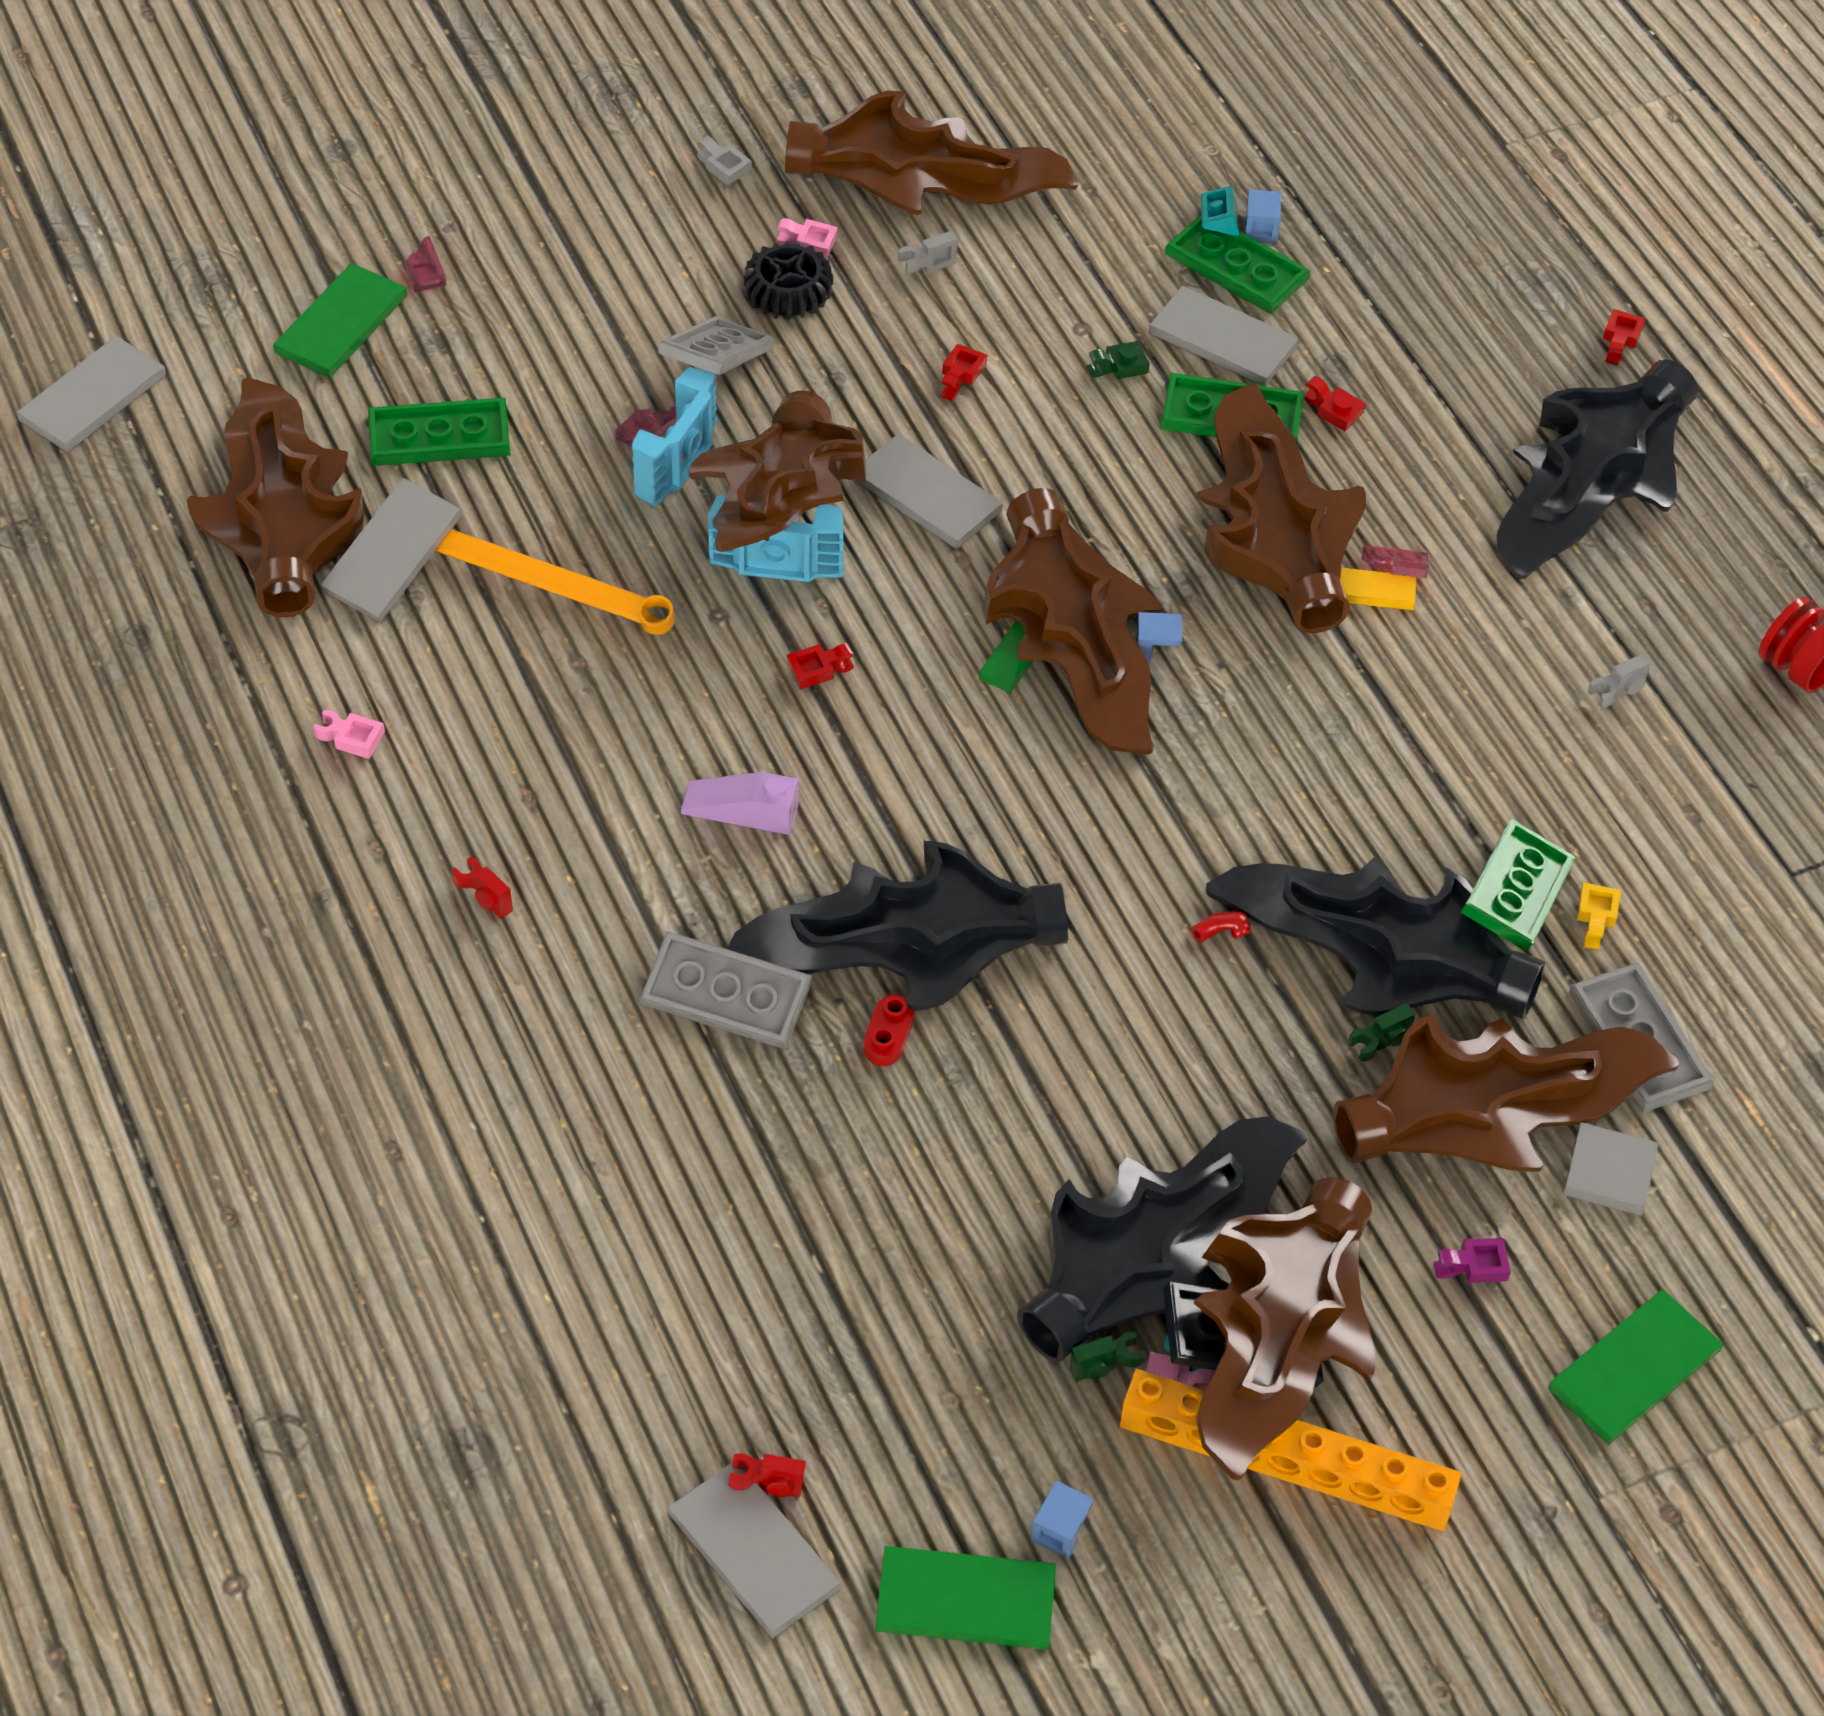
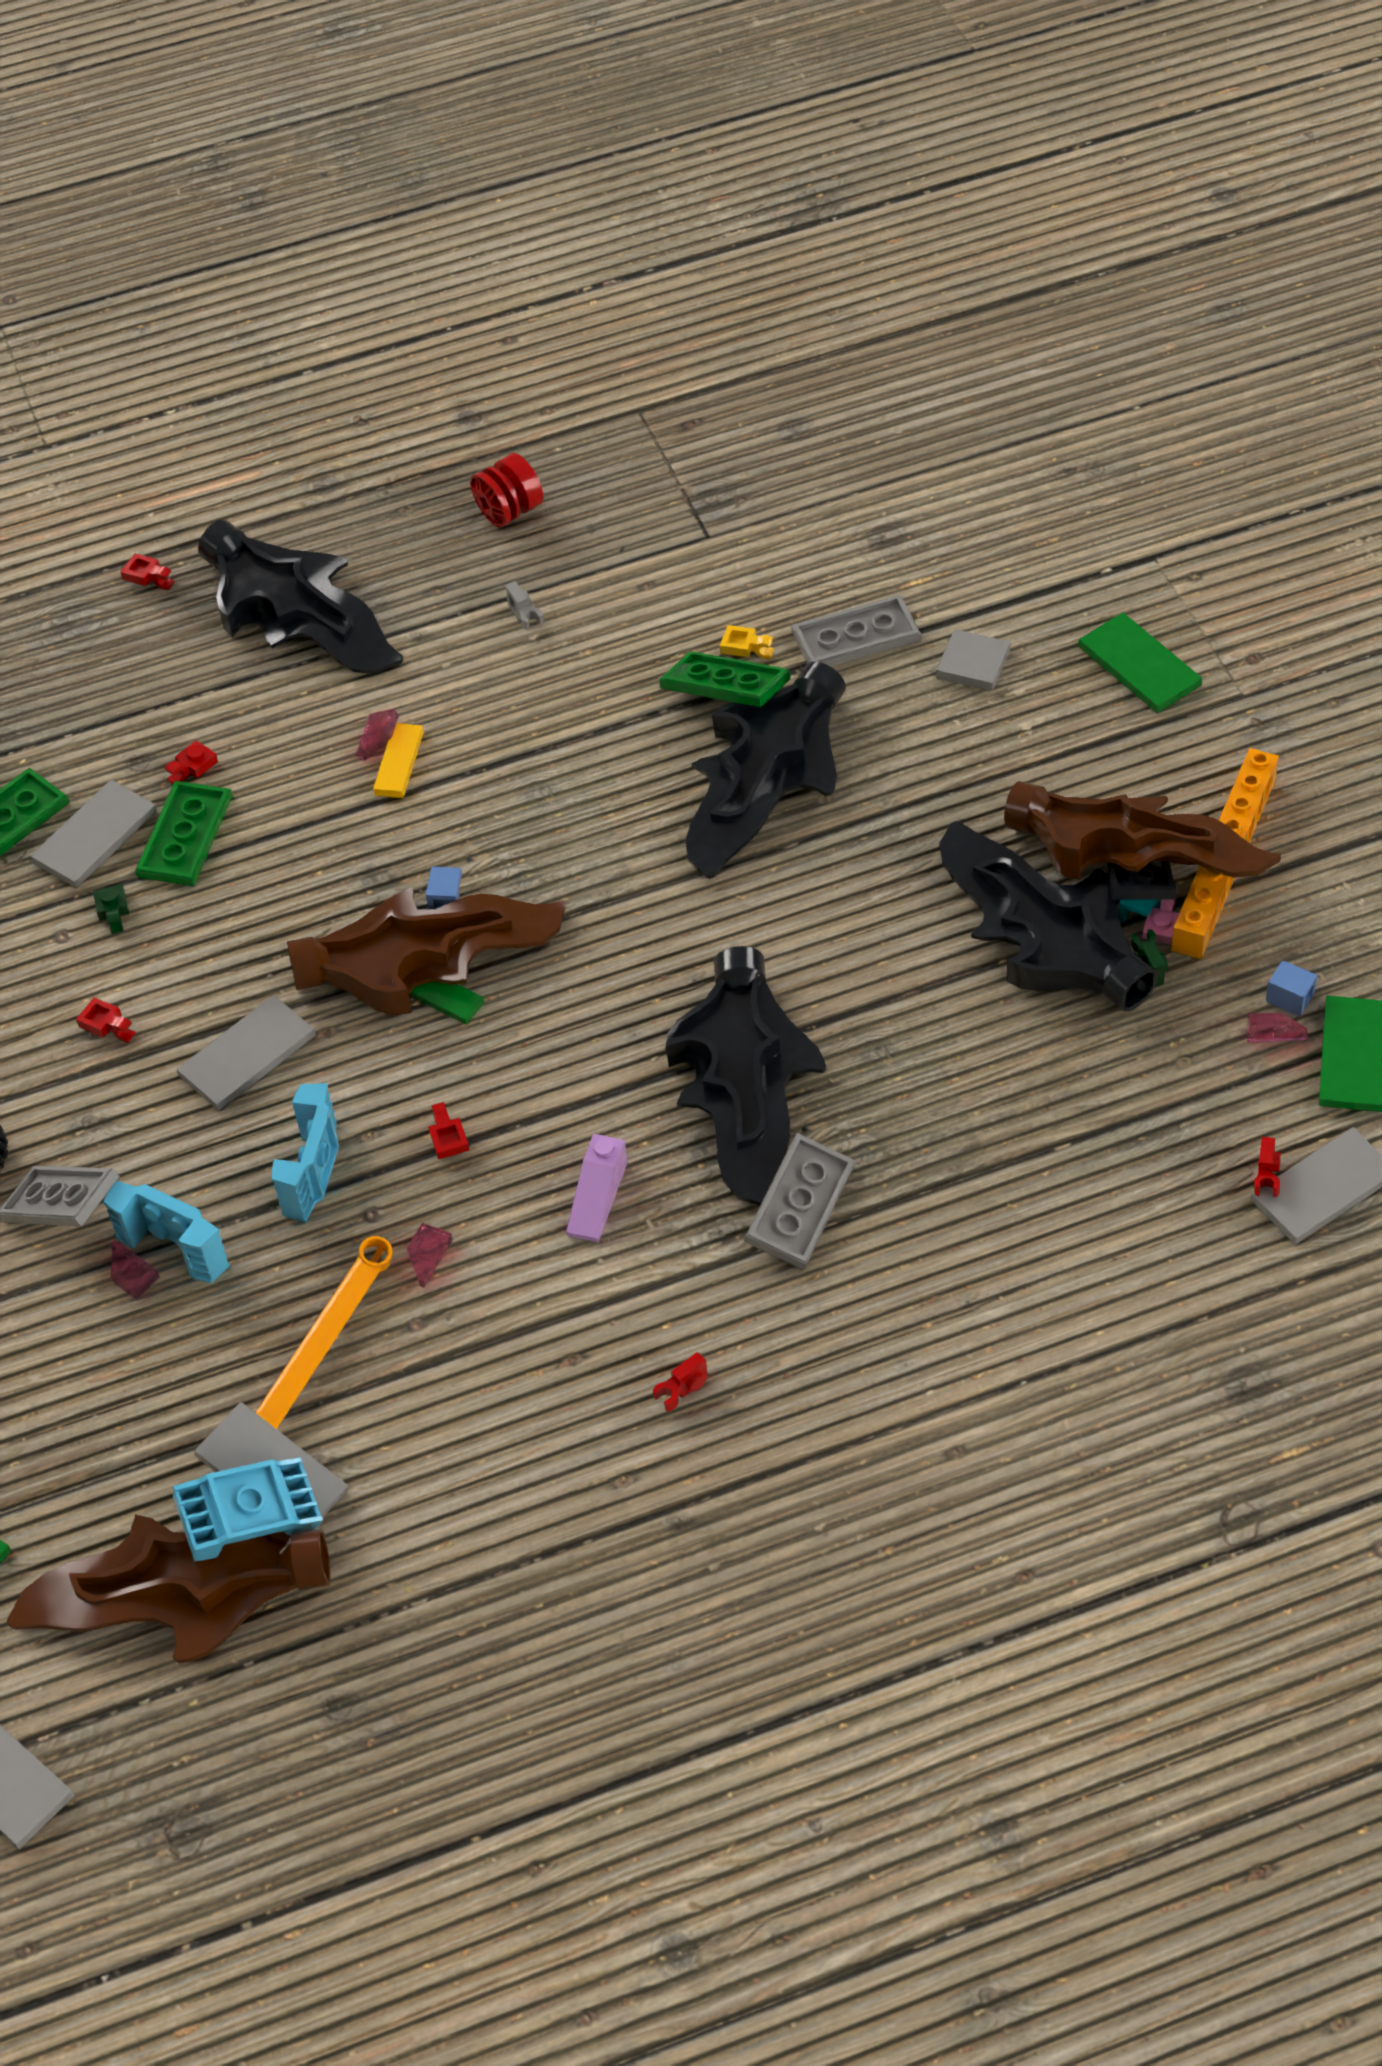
camera: 80 degrees left, 0 degrees up
bright pink plate [313,710,385,759] -> none
green tile [368,397,511,466] -> none
reddish brown piece [688,390,867,552] -> none
red plate [864,994,914,1066] -> none
red arm [1191,912,1251,943] -> none
reddish brown piece [1196,384,1366,633] -> none
reddish brown piece [1333,1012,1679,1172] -> none
dark green plate [1348,1003,1415,1062] -> none
magenta plate [1433,1238,1511,1283] -> none
none -> medium azure plate [173,1457,323,1561]
none -> clear pink tile [407,1222,453,1288]
none -> clear pink tile [1246,1012,1308,1042]

